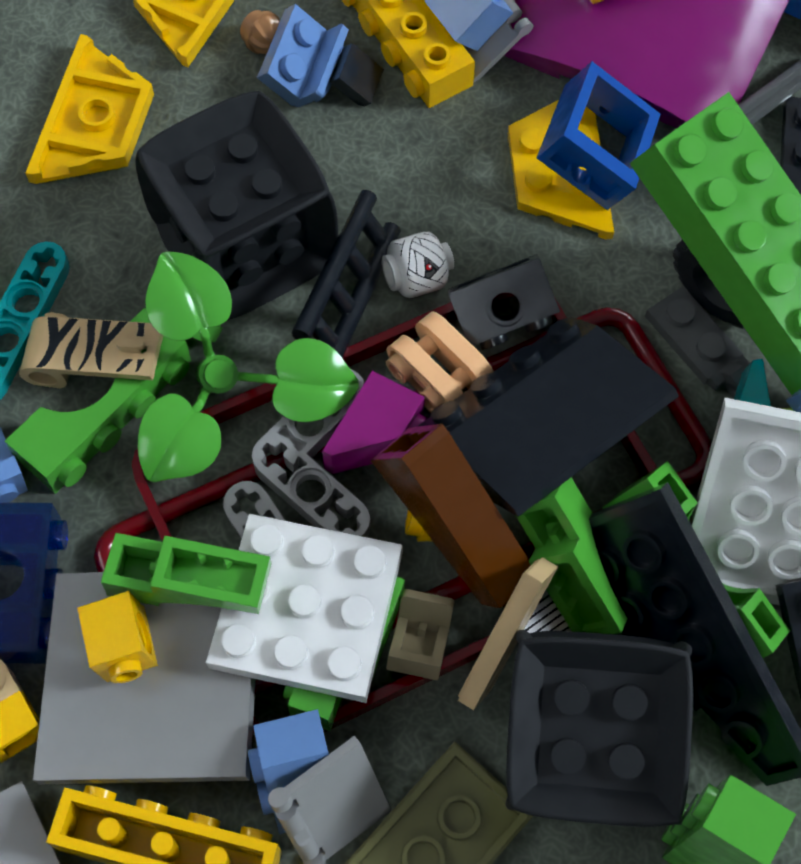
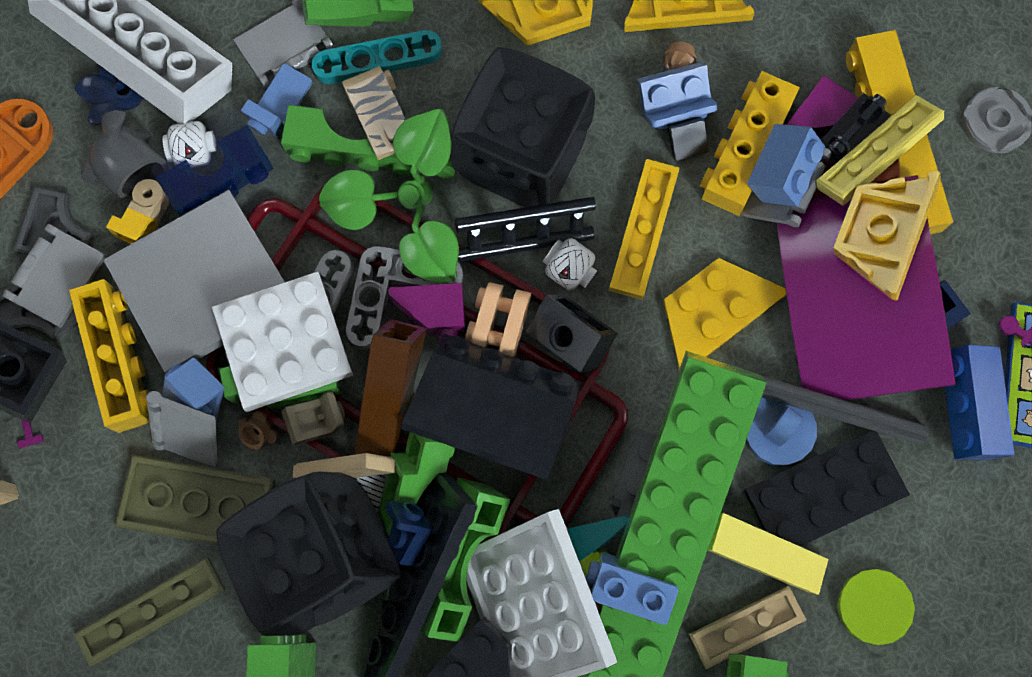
camera: 60 degrees right, 10 degrees up
yellow brick [77,591,158,683] -> none
bright green slope [101,533,272,614] -> none
blue window [537,61,661,210] -> none
none -> medium nougat plate [238,411,278,450]
none -> dark blue bracket [385,501,433,566]
none -> yellow plate [609,159,680,300]

